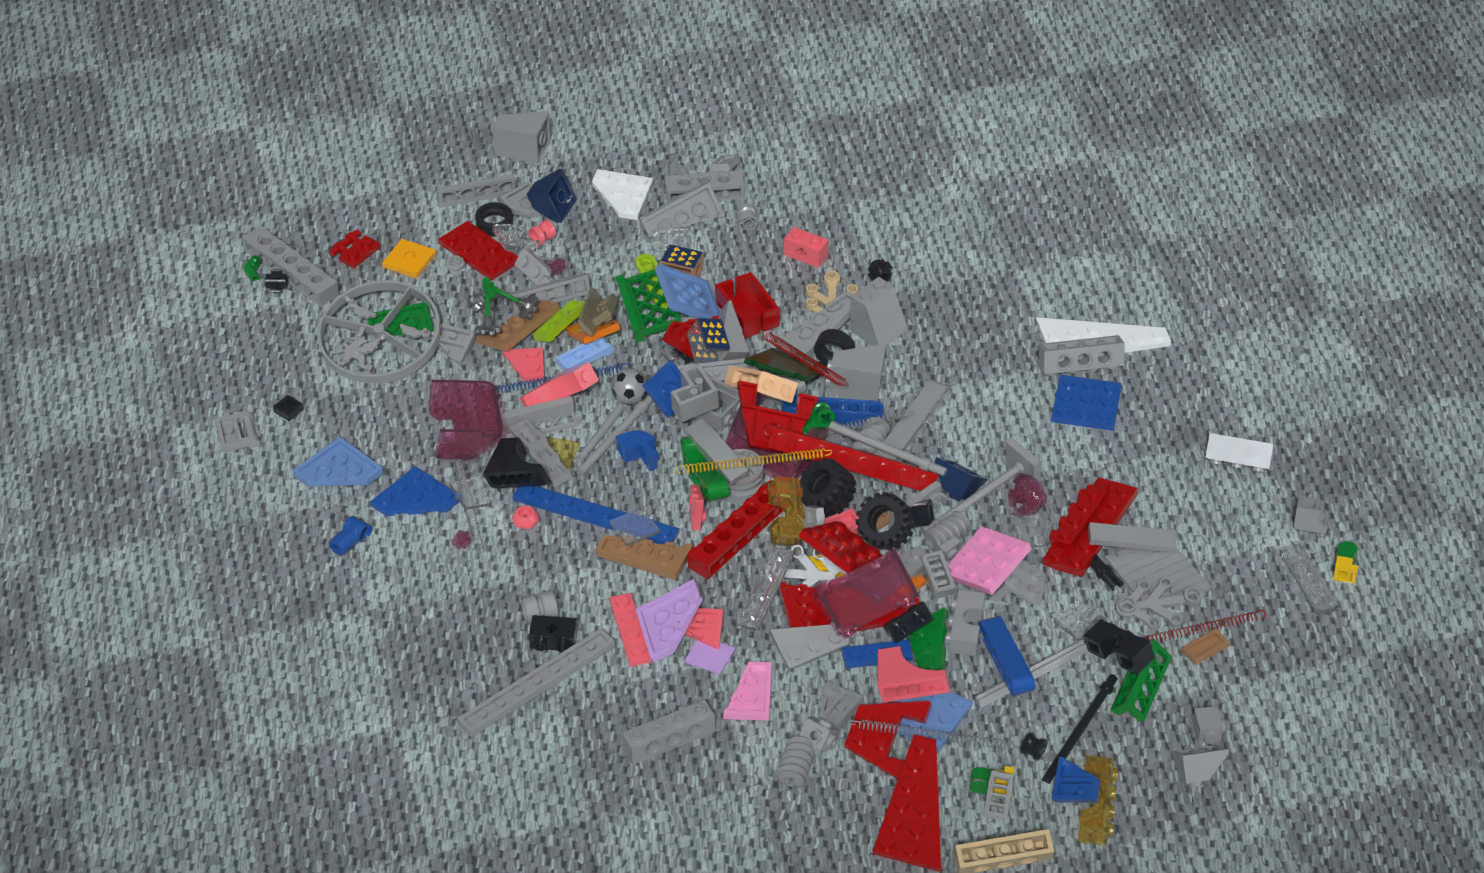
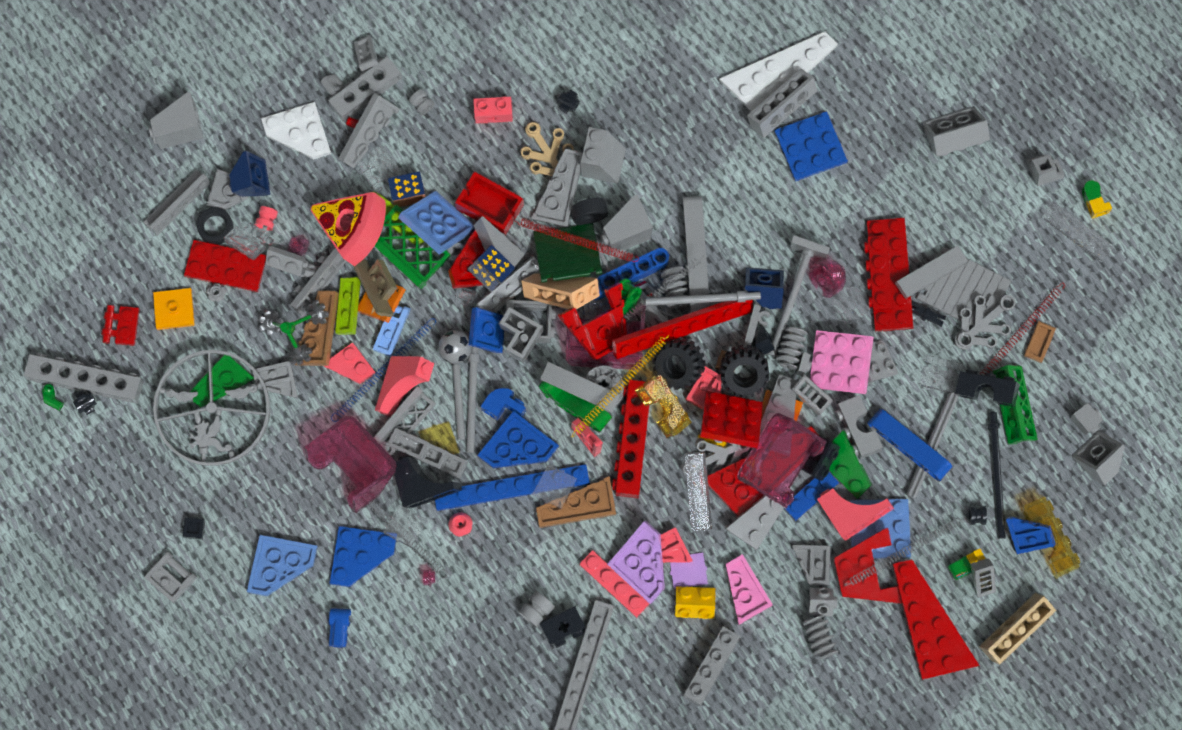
camera: 30 degrees left, 30 degrees up
light grey plate [804,505,825,528] -> none
none -> coral piece [311,192,386,266]
none -> blue plate [477,411,559,469]
none -> yellow bracket [675,586,715,619]

